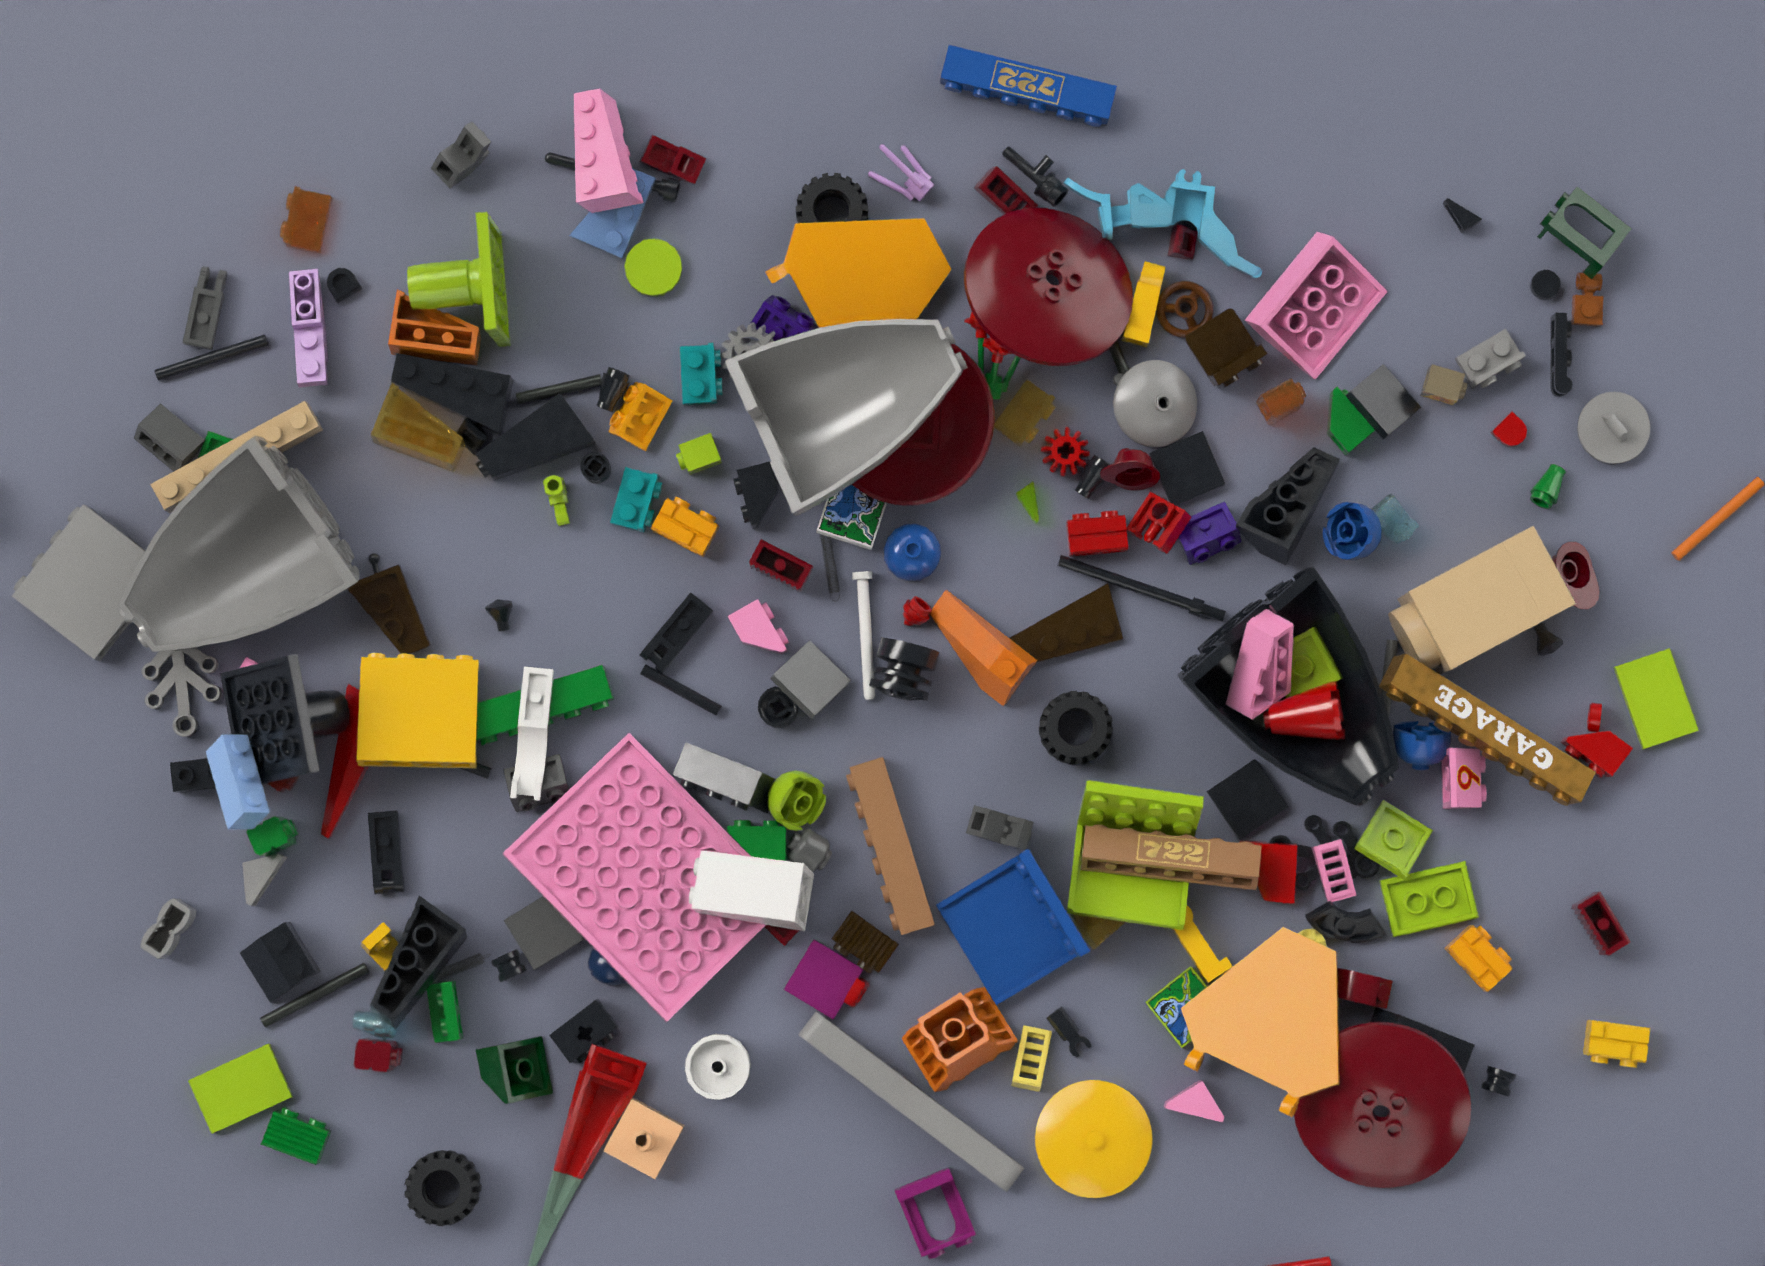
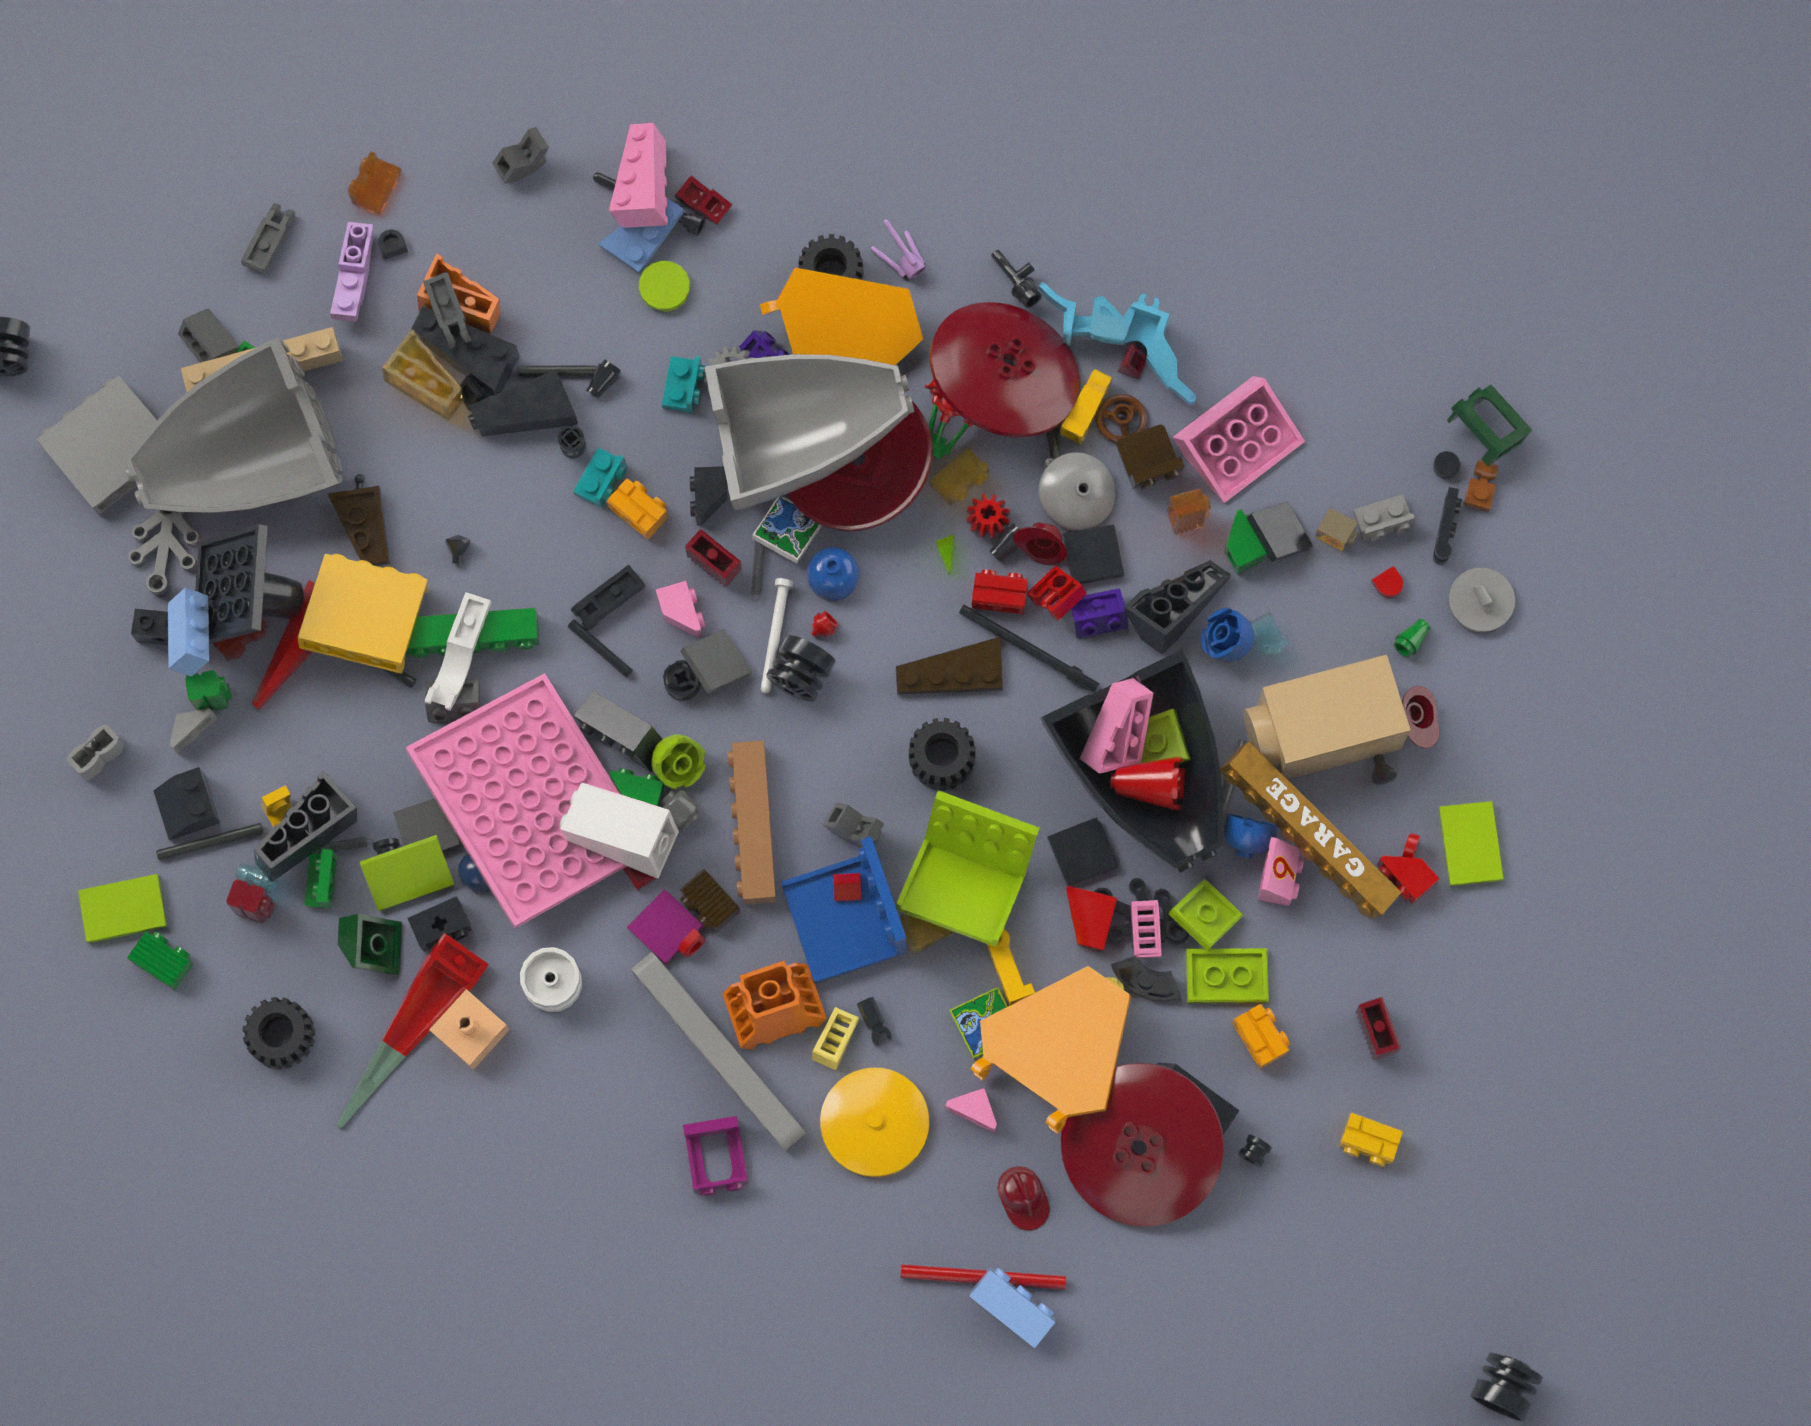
camera: 15 degrees right, 10 degrees down
black bar [154,334,269,381] -> none
black plate [368,810,405,894] -> none
lime piece [407,212,511,347] -> none
lime bar [543,475,570,526] -> none
light orange bracket [608,382,673,451] -> none
lime brick [676,433,722,475] -> none
orange wedge [930,590,1037,706] -> none
blue brick [940,45,1117,127] -> none
dark red slope [974,166,1038,214] -> none
medium nougat brick [1081,825,1261,890] -> none
dark red brick [1337,968,1393,1009] -> none
black piece [1442,198,1482,233] -> none
orange bar [1671,477,1765,561] -> none
none -> lime tile [360,835,454,911]
none -> dark grey hinge [423,272,471,348]
none -> red slope [833,873,861,901]
none -> dark red piece [997,1166,1050,1231]

